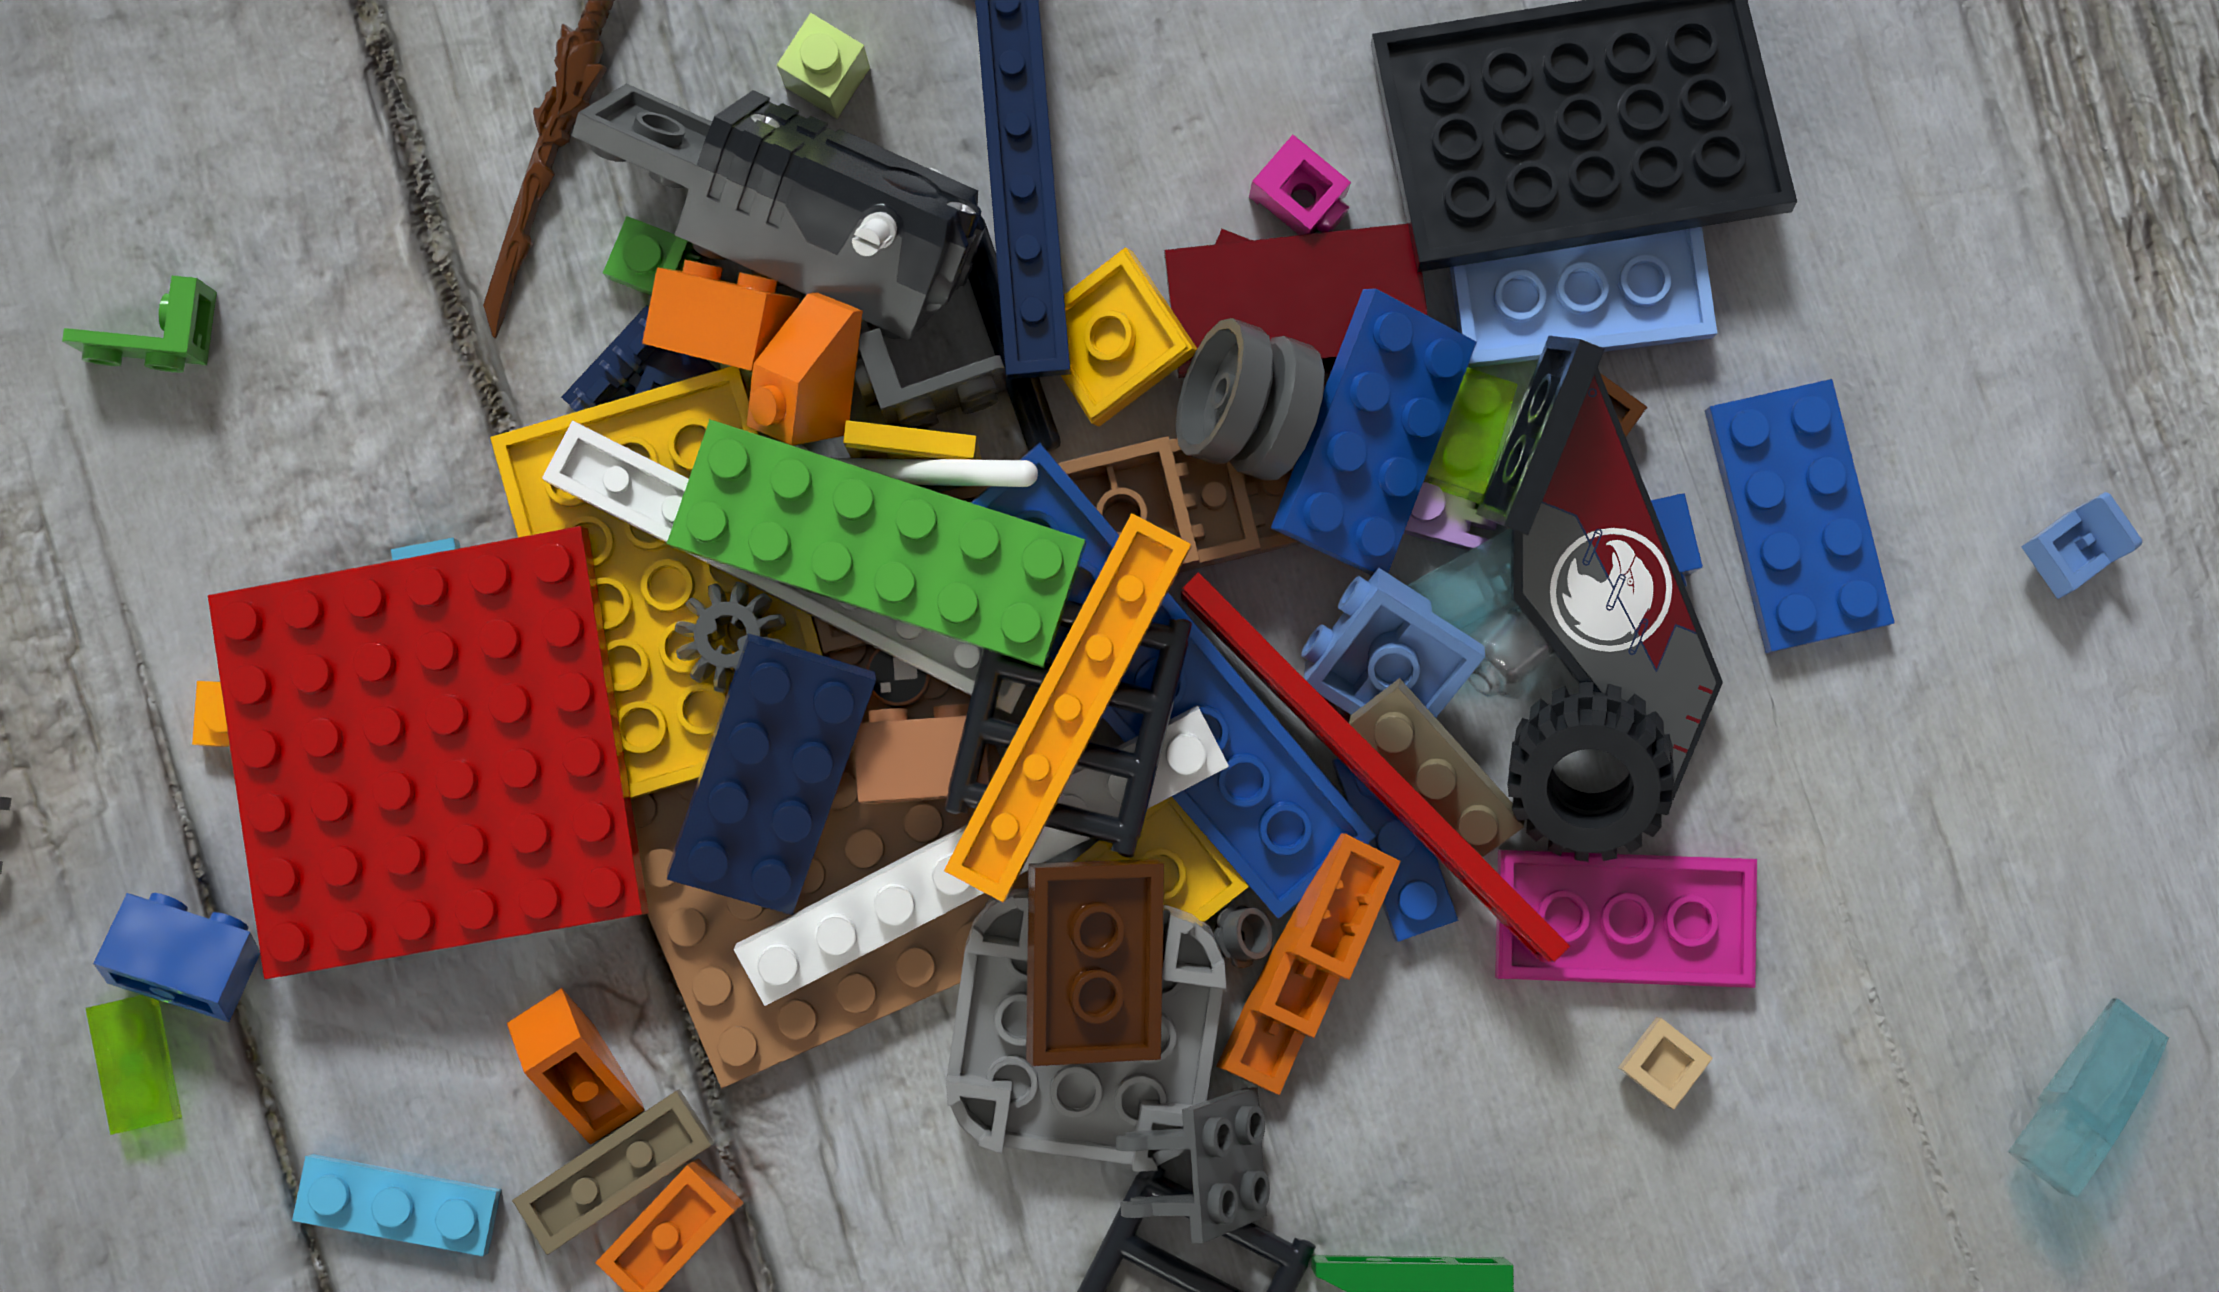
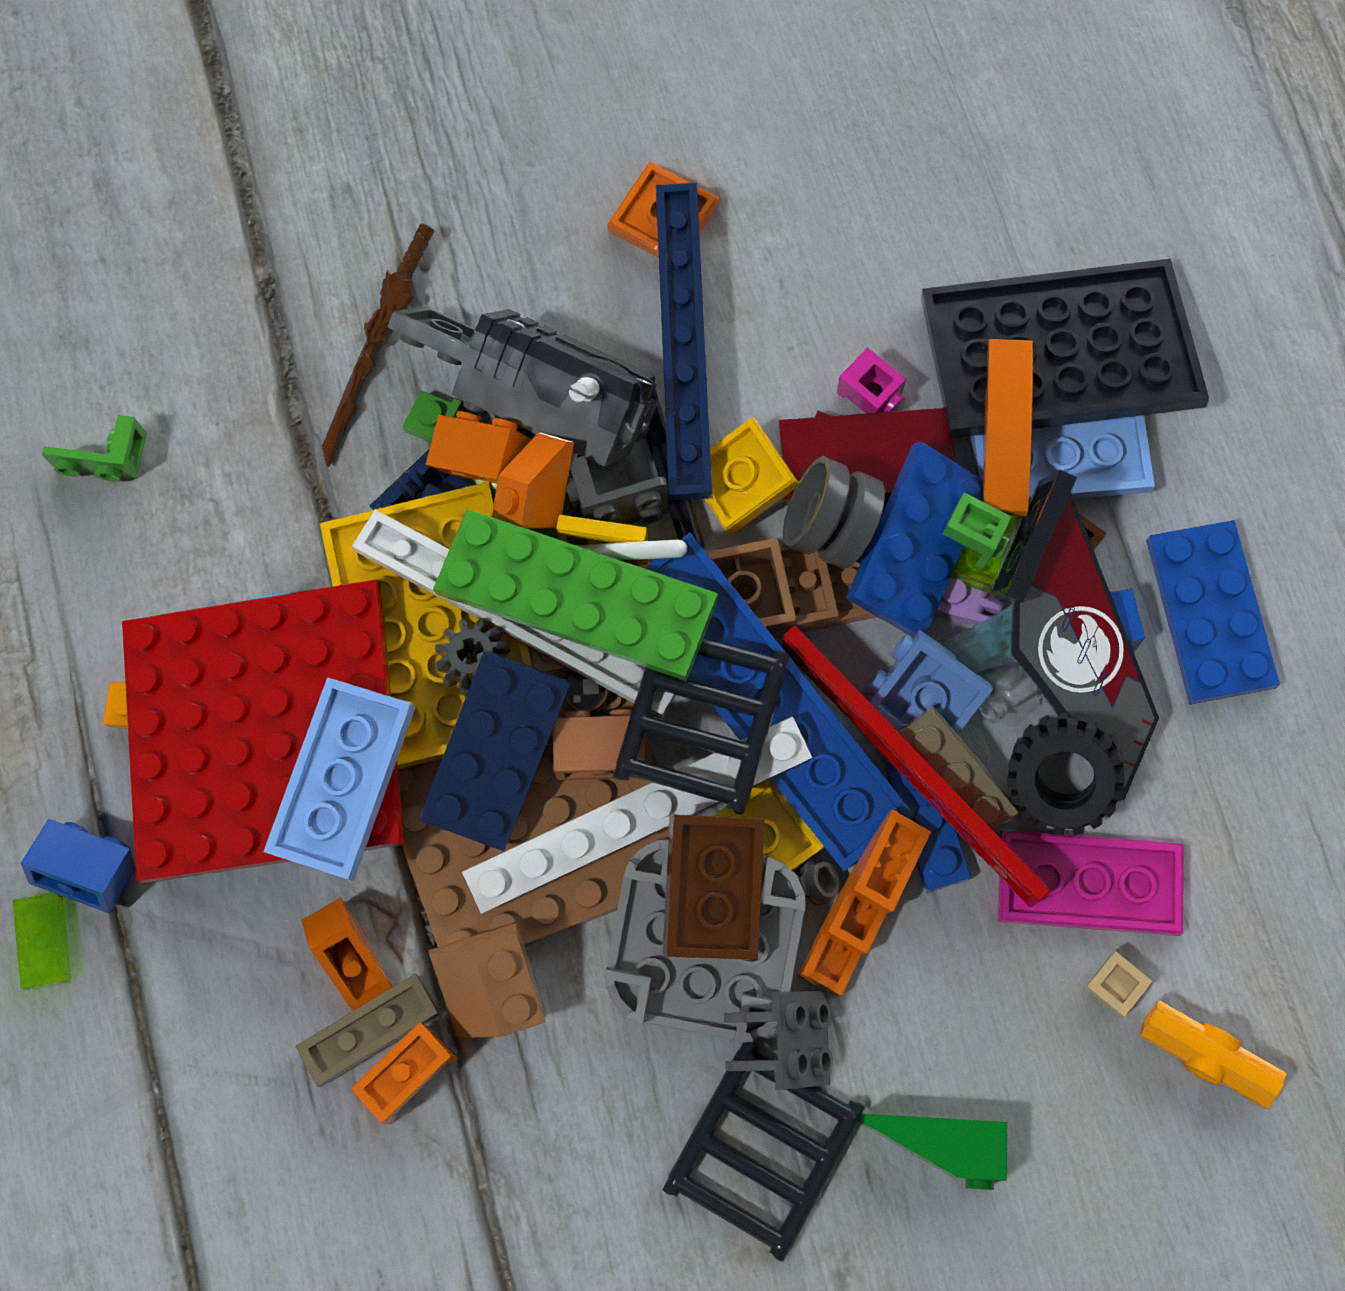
camera: 10 degrees right, 10 degrees down
medium azure plate [292,1154,502,1256] -> none
yellowish green brick [777,12,870,119] -> none
light orange plate [944,513,1192,902] -> none
none -> light blue plate [264,677,416,882]
none -> medium nougat slope [429,922,545,1038]
none -> bright green bracket [942,492,1011,569]
none -> orange slope [983,339,1033,516]
none -> light orange piece [1138,1000,1286,1109]

